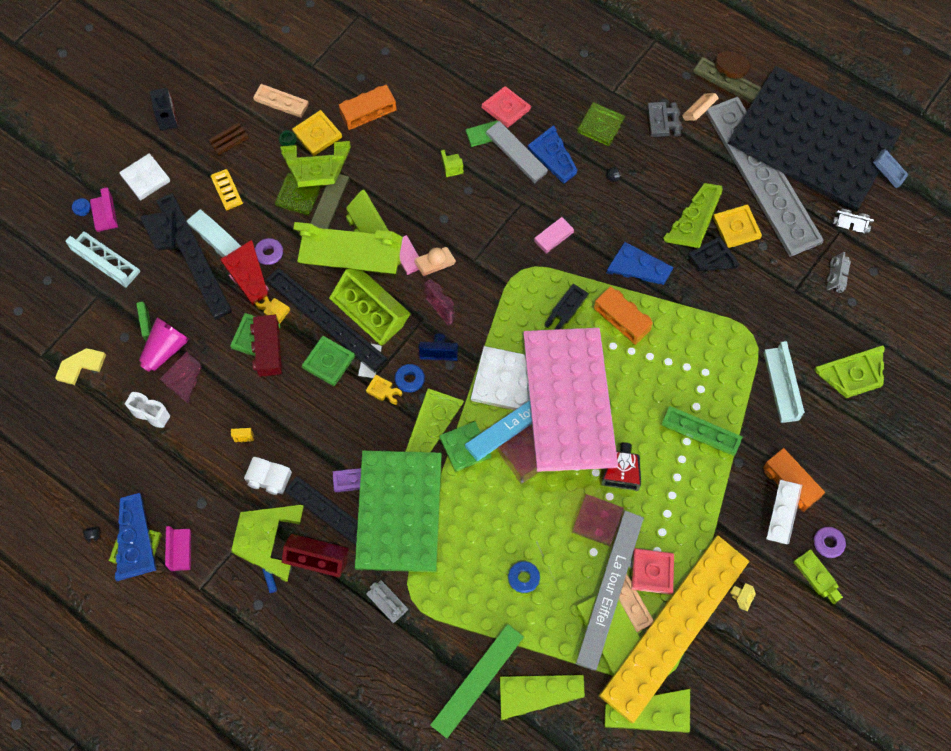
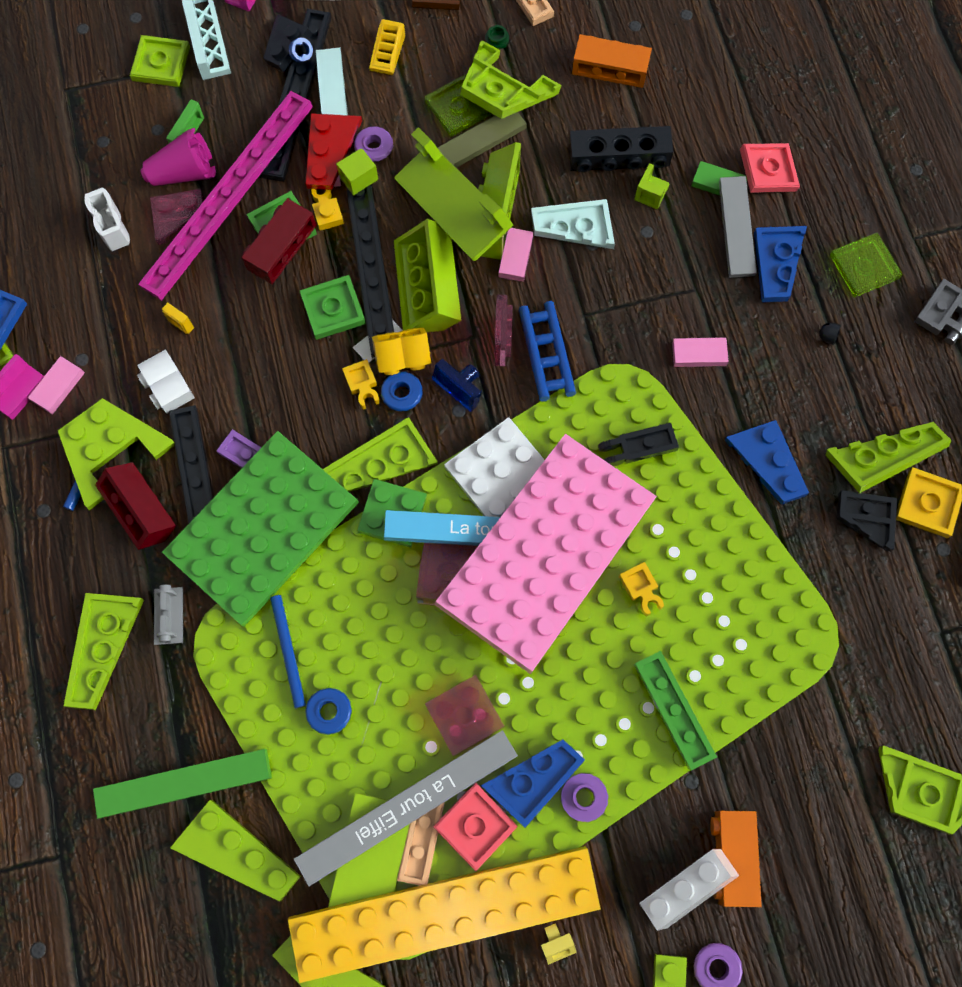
camera: 40 degrees right, 5 degrees up
light yellow tile [55,348,106,385] -> none
yellow plate [292,110,342,156] -> none
light nougat tile [414,247,456,276] -> none
orange brick [594,286,653,345] -> none
torso [601,442,641,491] -> none
light aqua fence [763,341,805,423] -> none
none -> bright pink tile [28,356,85,415]
none -> lime wing [64,593,144,710]
none -> lime tile [130,35,190,87]
none -> dark pink plate [138,91,313,301]
none -> blue bar [270,595,306,709]
none -> bush [288,38,313,62]
none -> lime panel [336,149,378,195]
none -> yellow brick [372,328,431,375]
none -> blue wing [481,740,585,828]
none -> blue bar [518,301,576,402]
none -> light aqua wing [531,199,615,249]
none -> medium lavender piece [561,773,608,822]
none -> black brick [568,126,673,172]
none -> yellow plate [619,562,664,617]

